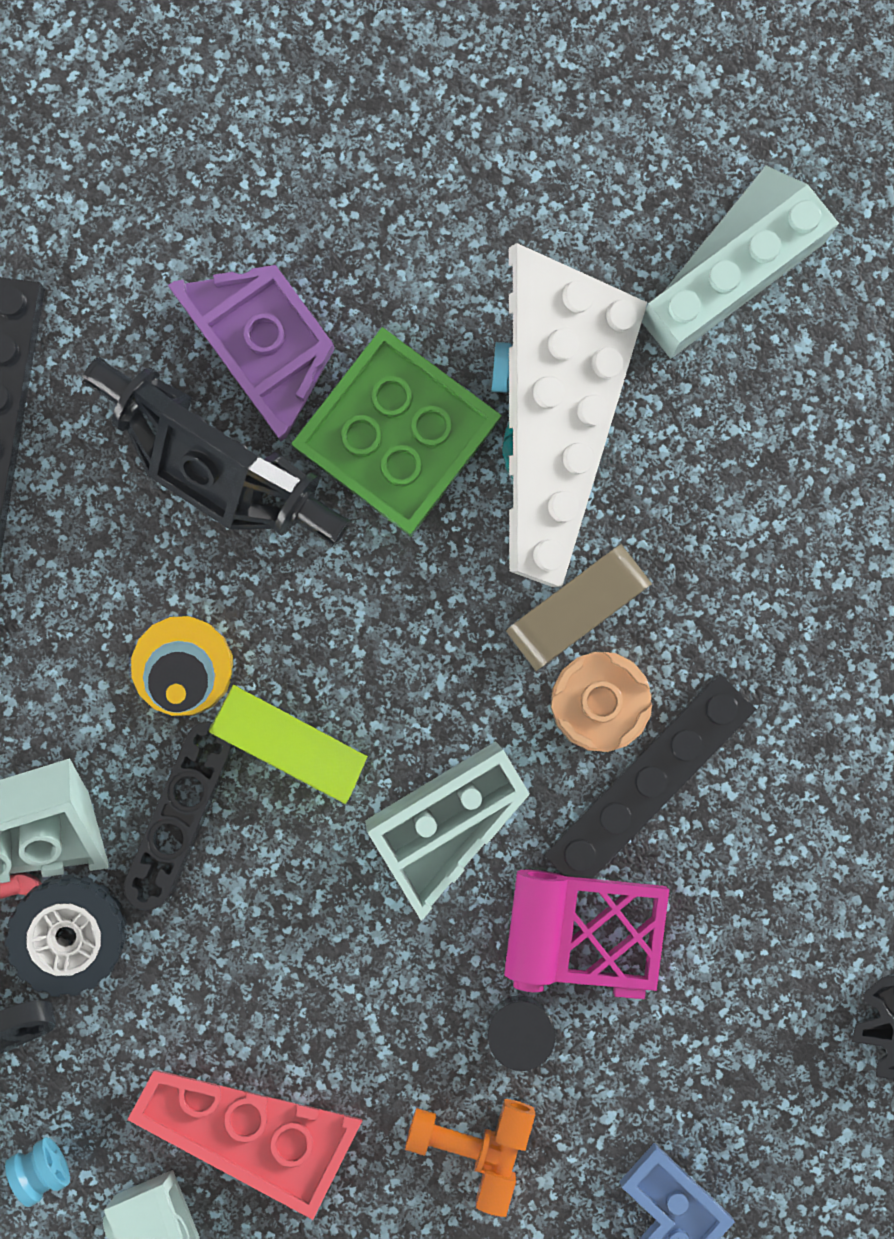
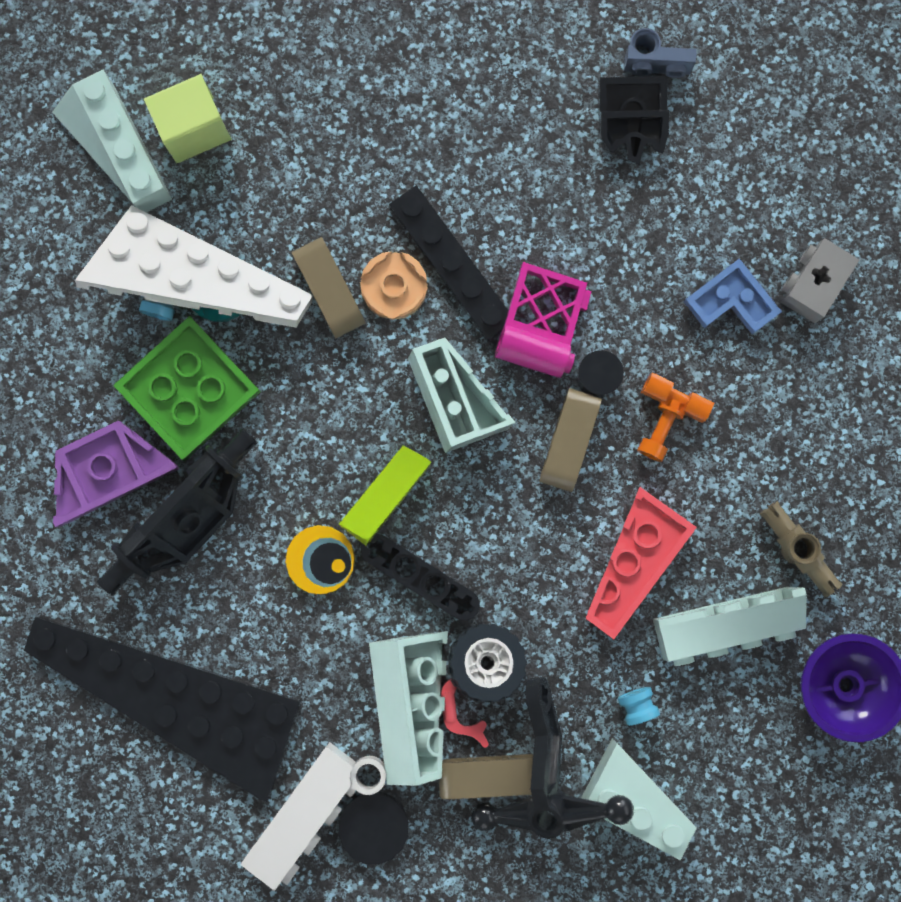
camera: 80 degrees left, 0 degrees up
none -> yellowish green piece [144,74,232,163]
none -> dark tan beam [539,388,602,492]

